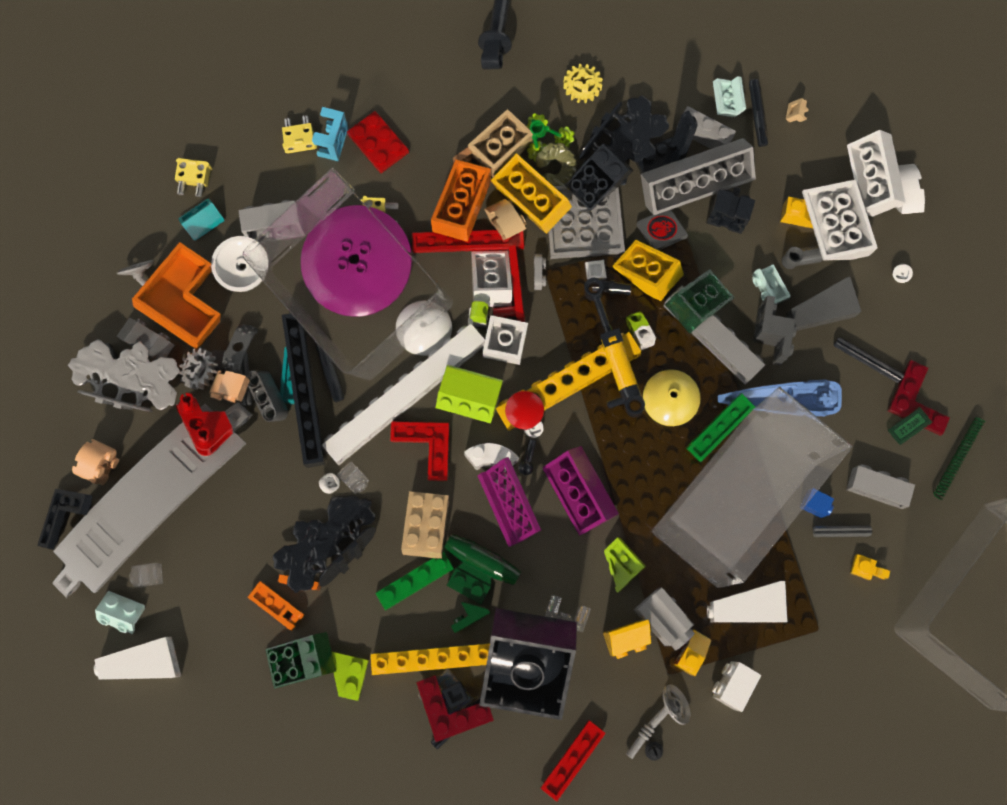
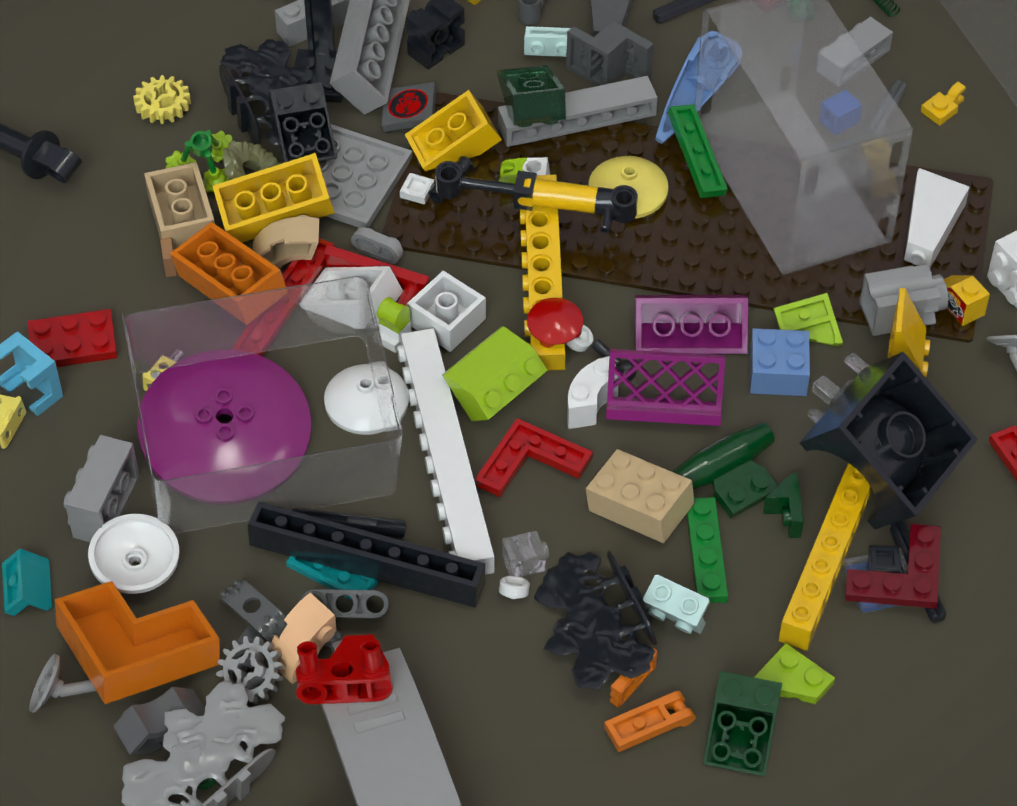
camera: 60 degrees left, 25 degrees down
none -> light aqua bracket [643,575,710,634]
none -> medium blue brick [750,328,810,396]

